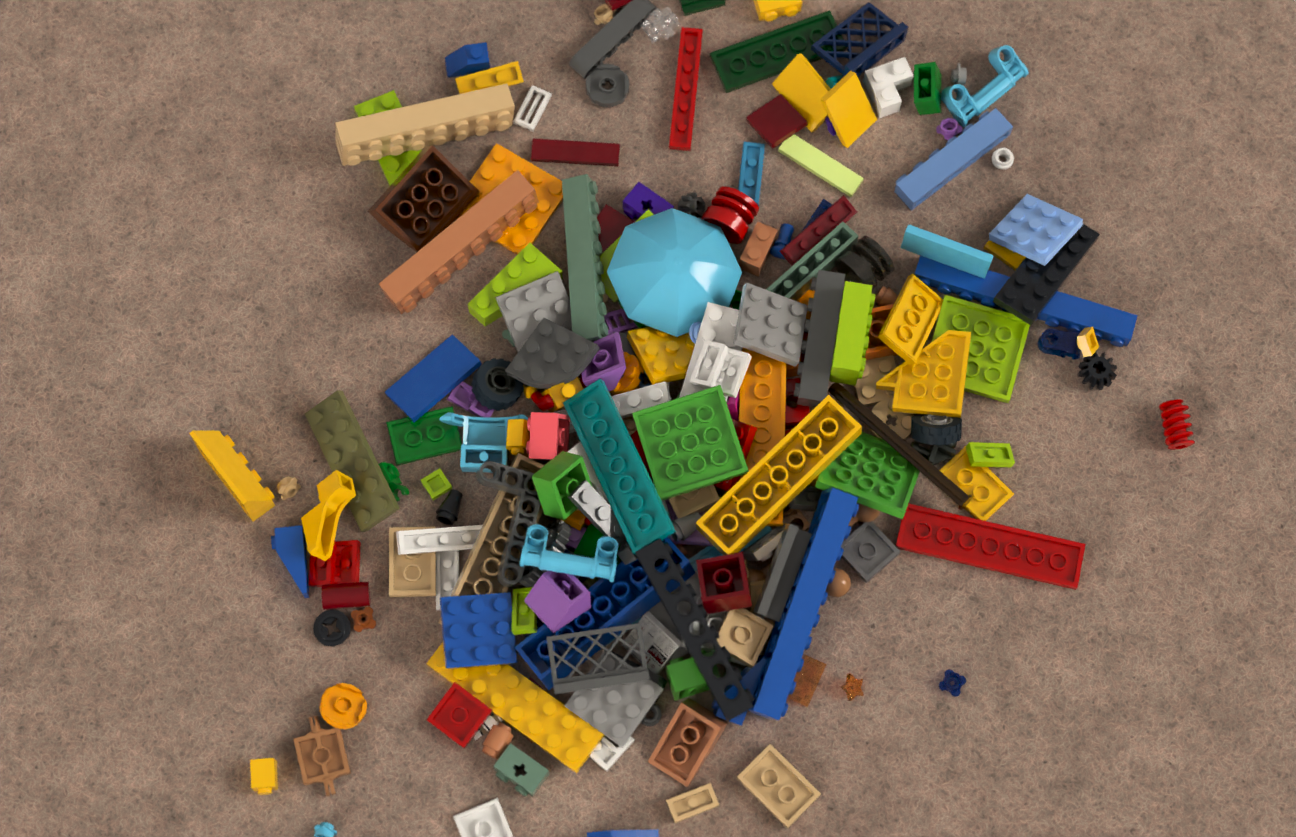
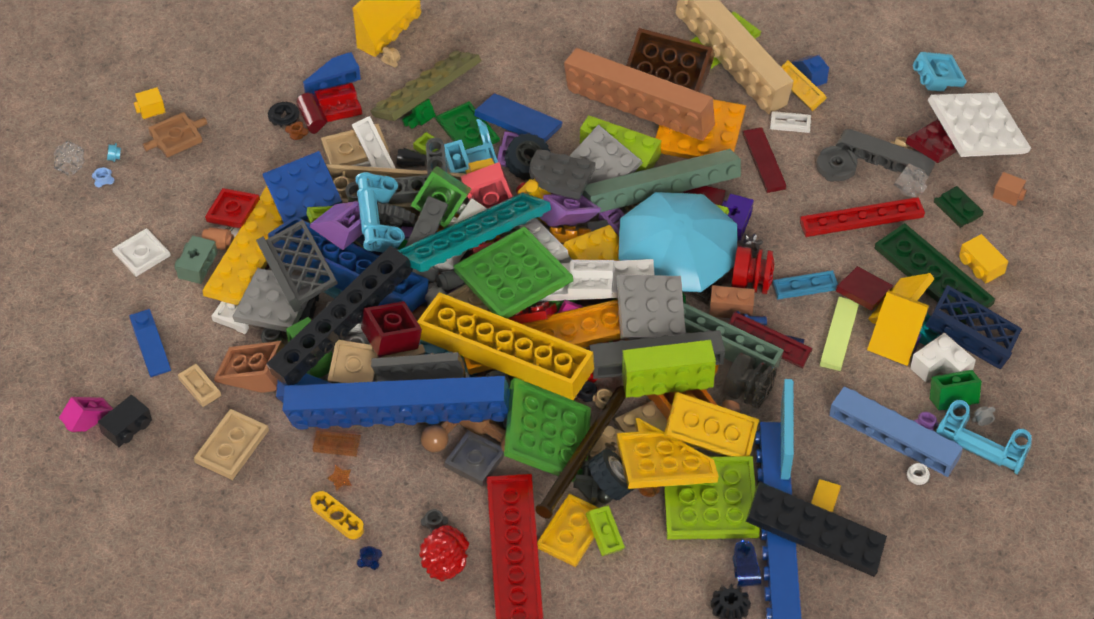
camera: 75 degrees right, 20 degrees down
yellow arch [301,470,356,561] -> none
light orange tile [319,683,367,729] -> none
light blue plate [989,194,1083,266] -> none
yellow plate [1077,327,1099,357] -> none
none -> yellow beam [310,491,364,539]
none -> red hair [419,525,469,581]
none -> dark grey plate [421,509,448,533]

